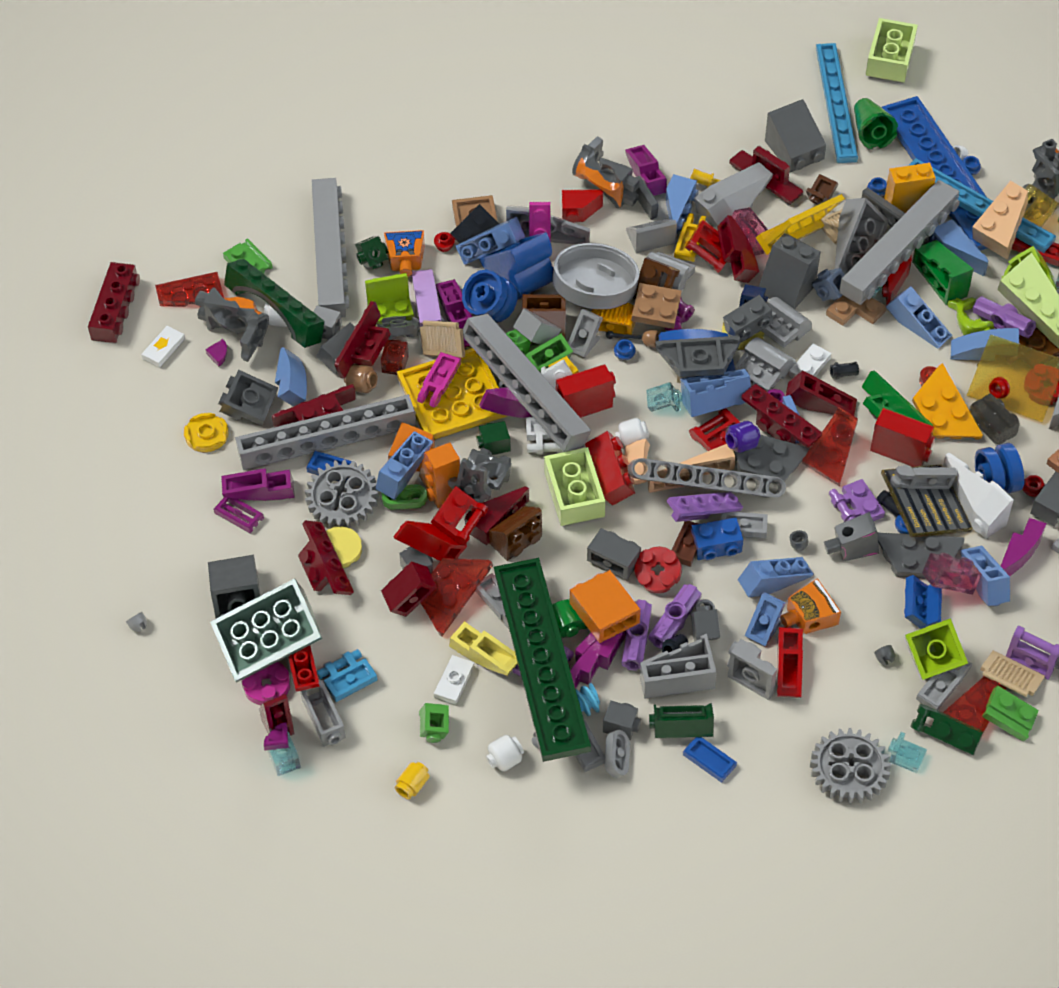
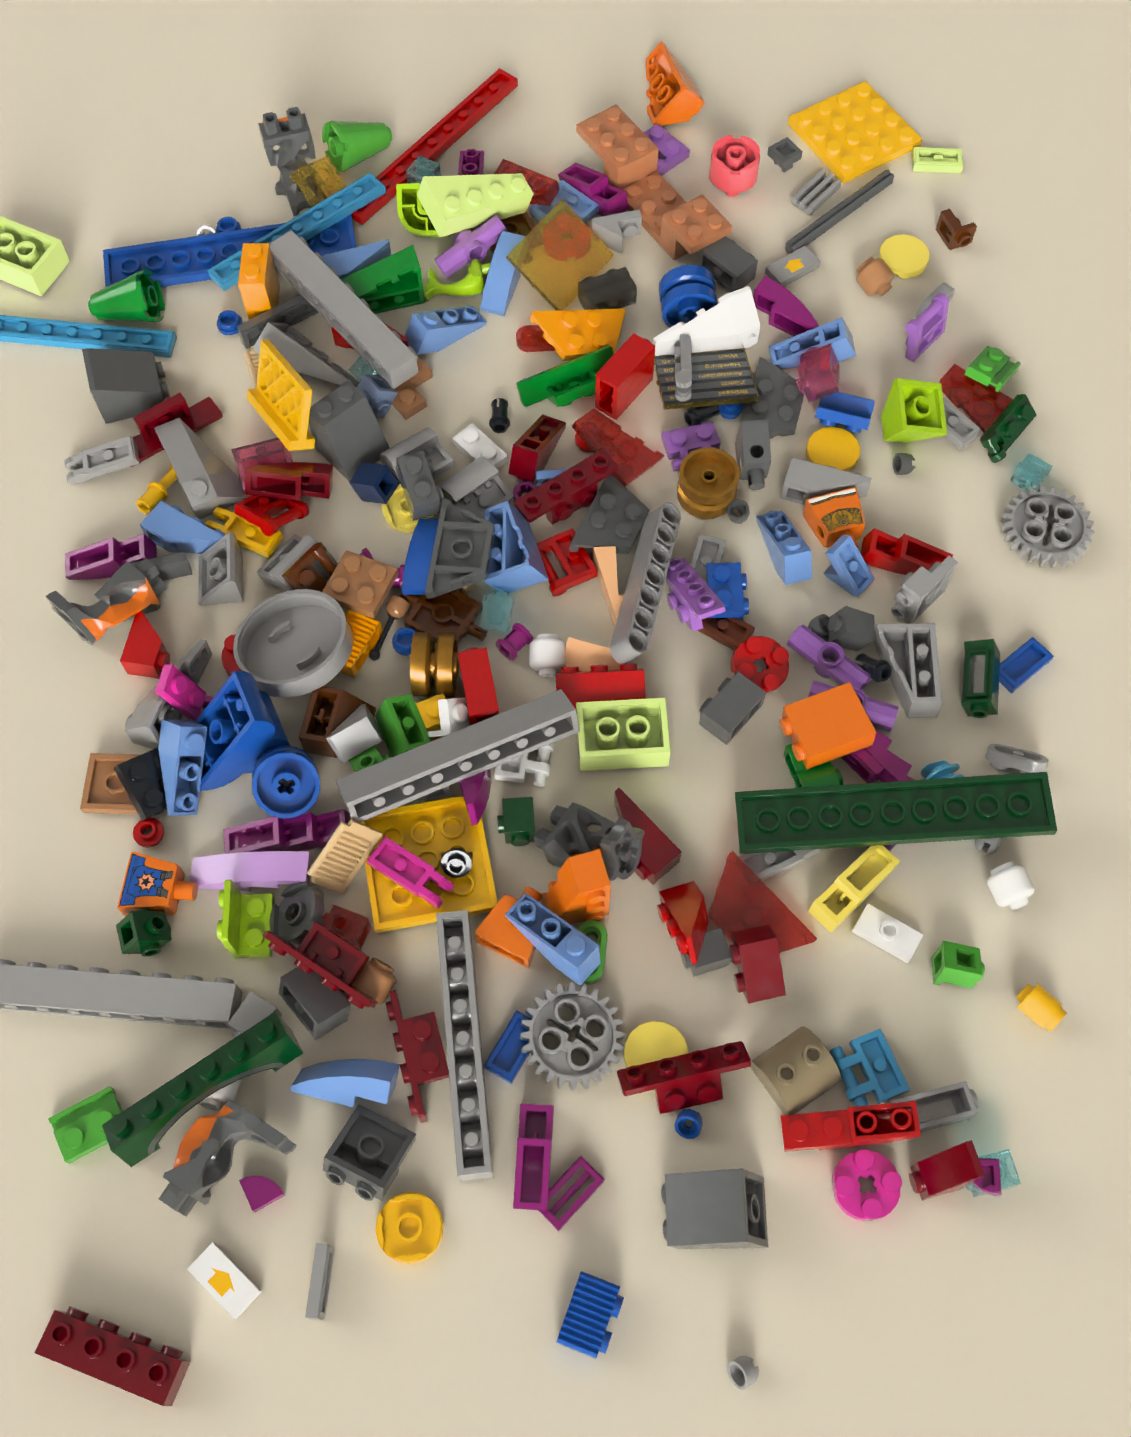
camera: 80 degrees left, 10 degrees up
clear red wing [155,272,224,307] -> none
sand green slope [210,578,322,683] -> none
red plate [430,486,488,545] -> none
reddish brown slope [489,506,542,561] -> none
light grey slope [568,309,603,358] -> none
dark grey brick [603,700,641,740] -> none
dark purple head [725,421,760,453] -> none
reddish brown bracket [806,174,838,205] -> none
light nougat wedge [973,180,1028,260] -> none
tan window [980,650,1045,697] -> none
red plate [989,377,1010,399] -> none
none -> light grey hinge [64,436,140,484]
none -> light grey tile [305,1243,334,1320]
none -> reddish brown plate [400,590,488,644]
none -> pearl gold wheel [410,632,459,697]
none -> plate [441,848,473,878]
none -> magenta bush [496,623,534,661]
none -> blue brick [556,1271,624,1359]
none -> blue hinge [675,1108,703,1139]
none -> pearl gold wheel [677,447,740,519]
none -> dark tan brick [750,1026,841,1115]
none -> light grey slope [780,457,872,505]
none -> yellow tile [805,427,860,472]

